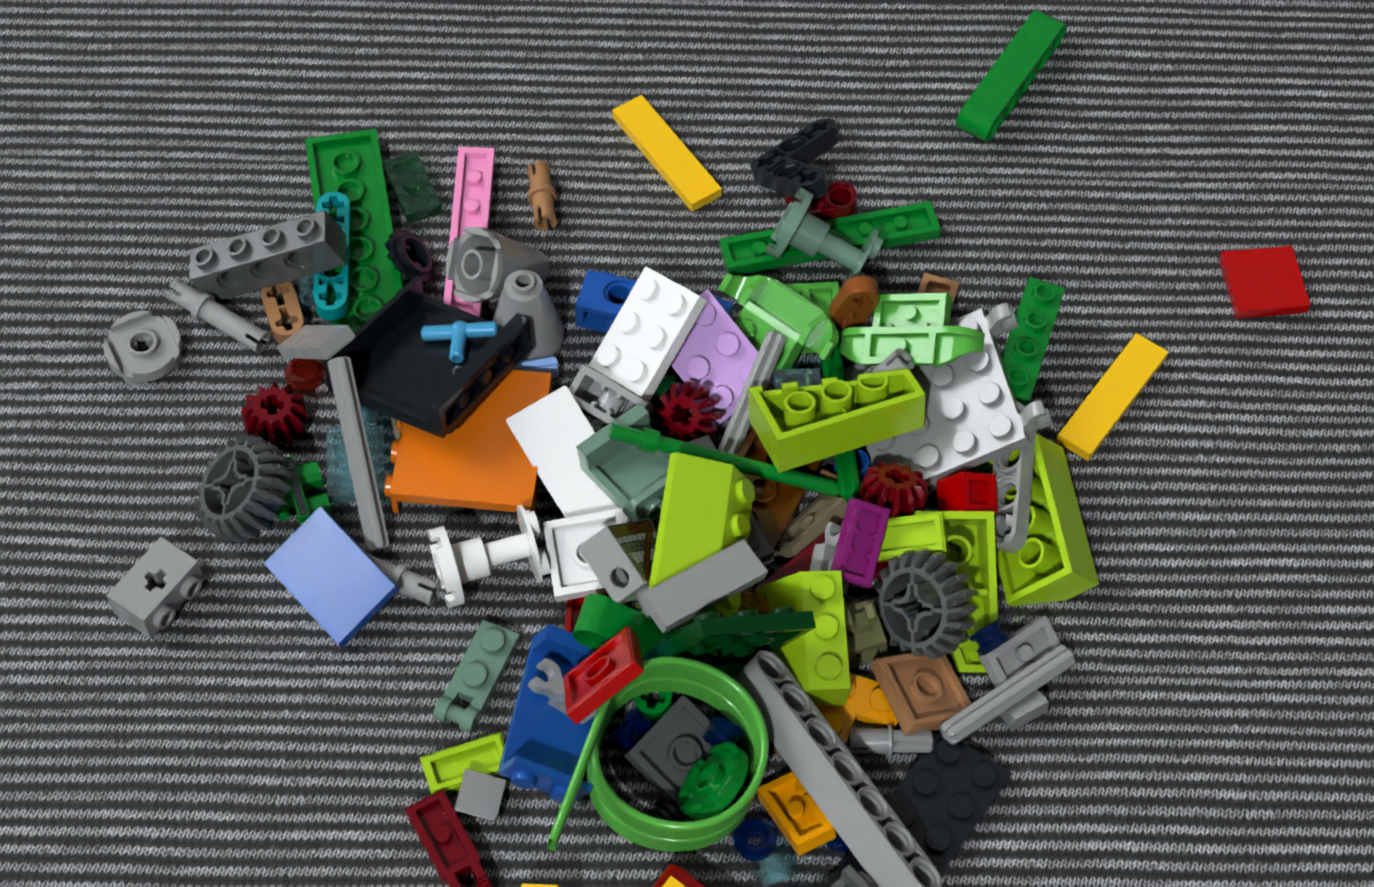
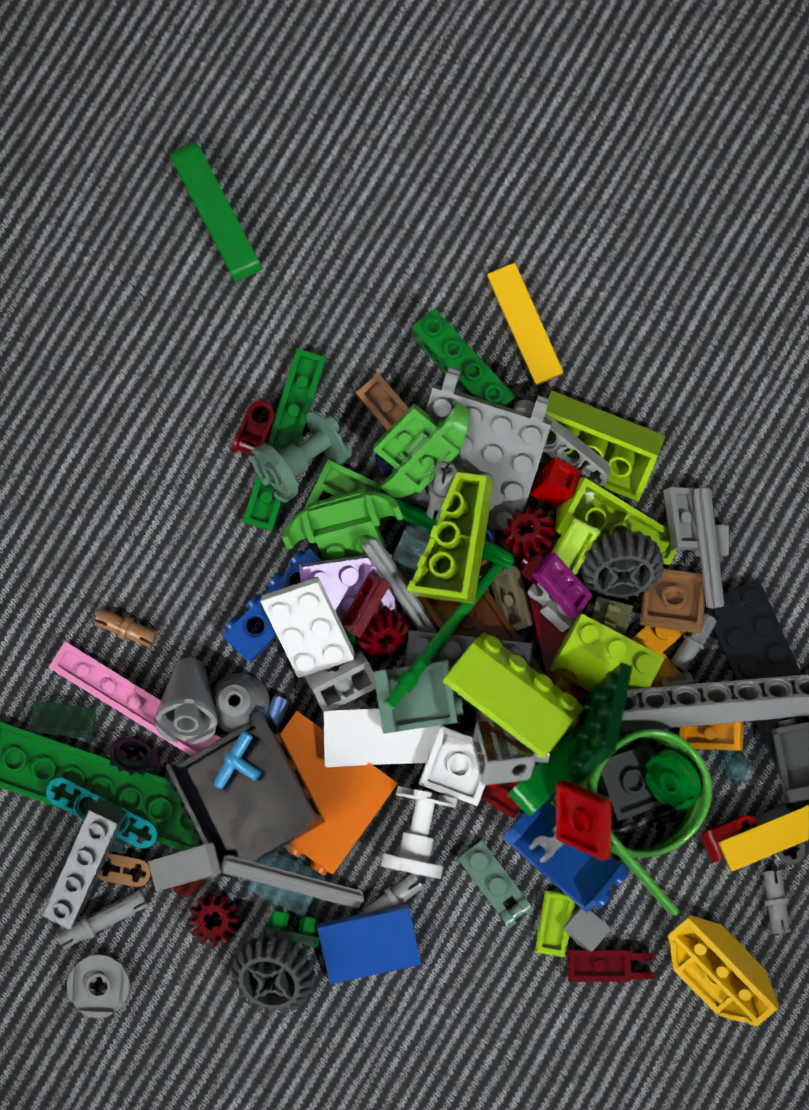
camera: 55 degrees left, 25 degrees up
light grey brick [106,537,204,639] -> none
yellow tile [612,95,722,212] -> none
light grey tile [639,539,768,634] -> none
clear blue bush [703,717,746,747] -> none
clear blue plate [733,819,776,861] -> none
black beam [750,118,840,201] -> none
dark orange beam [829,276,879,331] -> none
clear blue bush [968,619,1010,655] -> none
red tile [1219,246,1311,319] -> none
none -> dark red plate [341,572,391,638]

